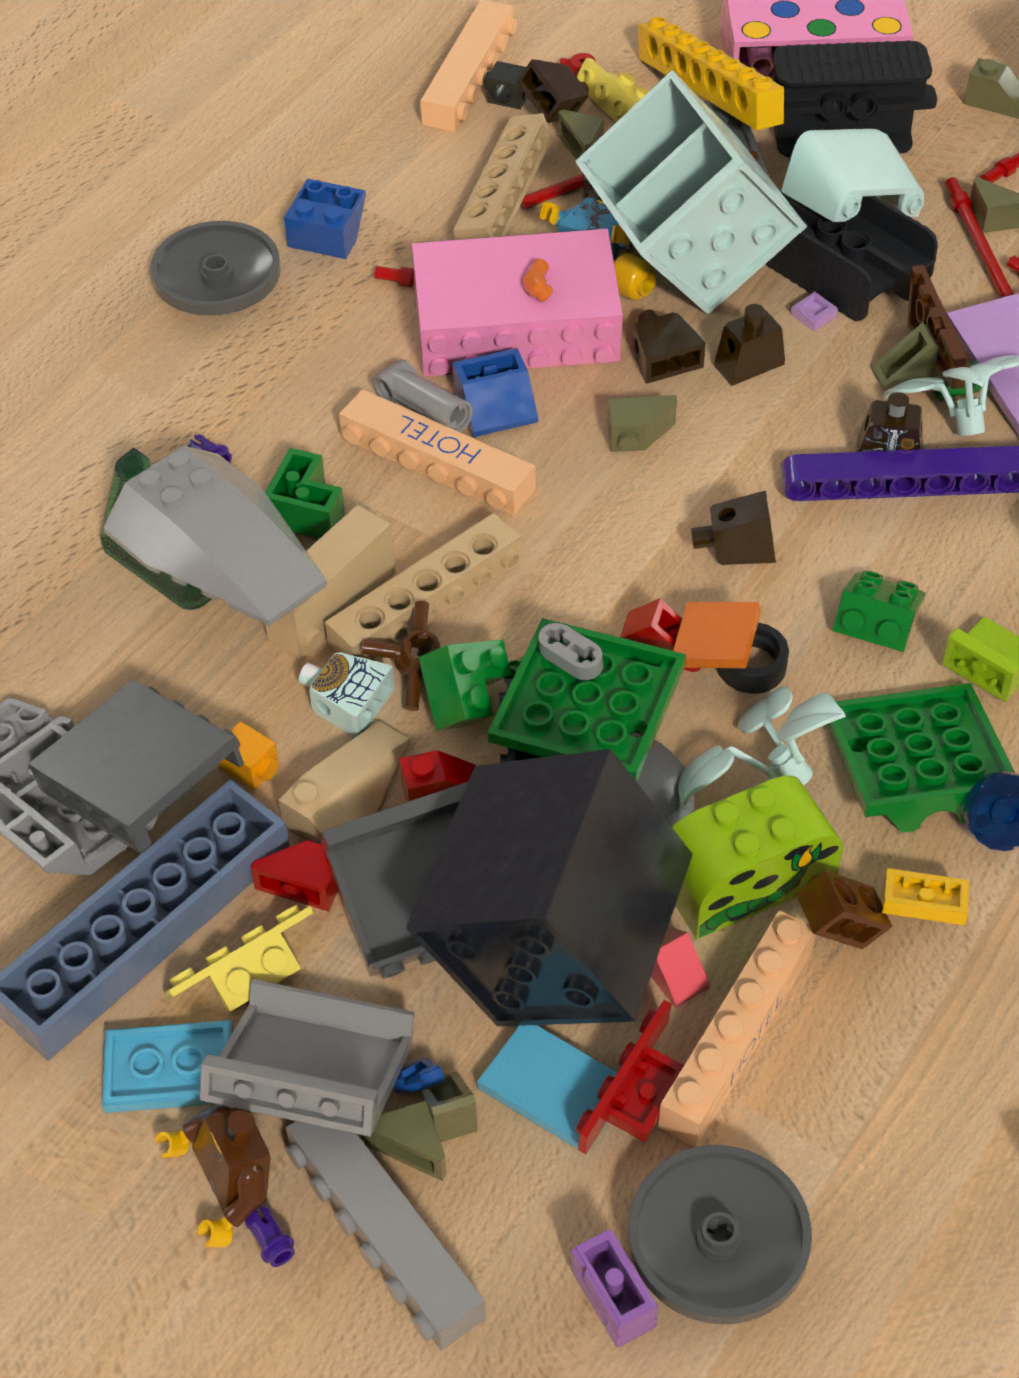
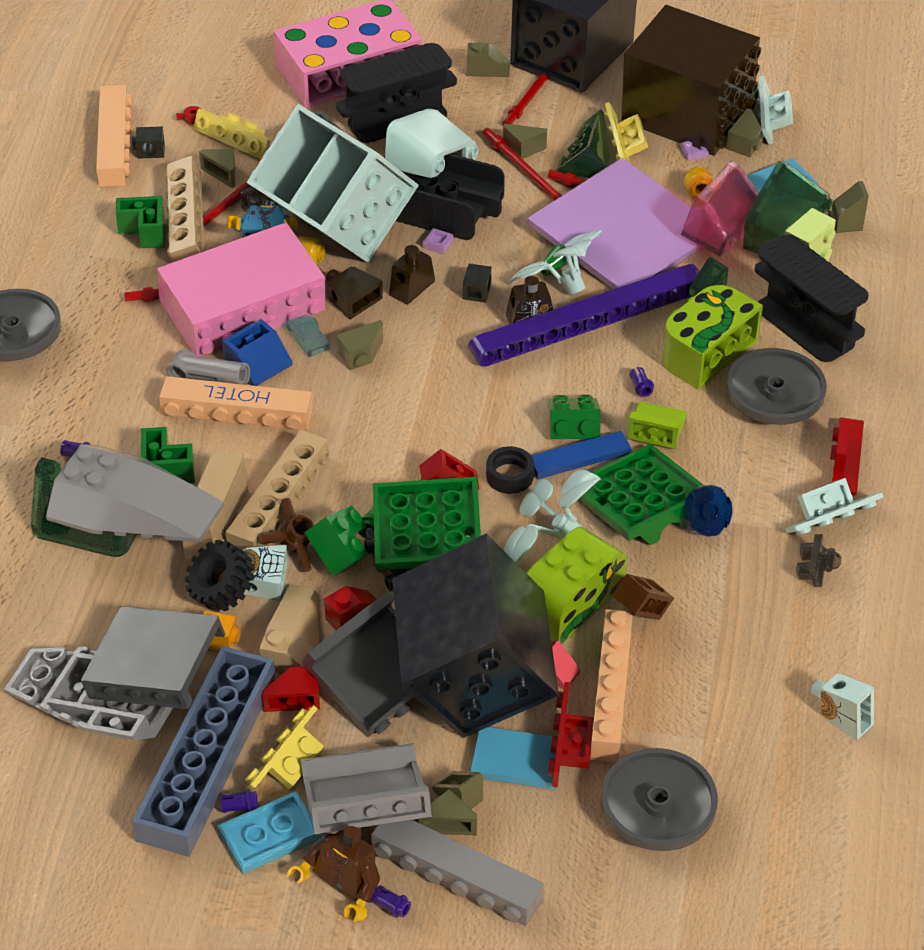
camera: 25 degrees left, 5 degrees down
blue slope [284,179,366,259] -> none
blue tile [393,1057,445,1093] -> none
dark brown torso [516,59,589,123] -> none
orange arm [523,258,553,302] -> none
light grey beam [538,623,603,680] -> none
medium lavender brick [571,1229,658,1348] -> none
yellow brick [638,17,784,130] -> none
orange tile [673,602,761,668] -> none
dark brown torso [691,491,776,565] -> none
olive slope [872,322,939,390] -> none
yellow bracket [881,868,969,926] -> none
reddish brown wing [907,265,970,389] -> none
none -> green brick [115,196,165,248]
none -> black tyre [185,540,255,612]
none -> dark purple pin [221,789,258,813]
none -> clear light blue tile [287,314,330,357]
none -> pearl dark grey brick [463,263,492,303]
none -> blue tile [531,431,631,479]
none -> dark purple pin [629,367,654,397]

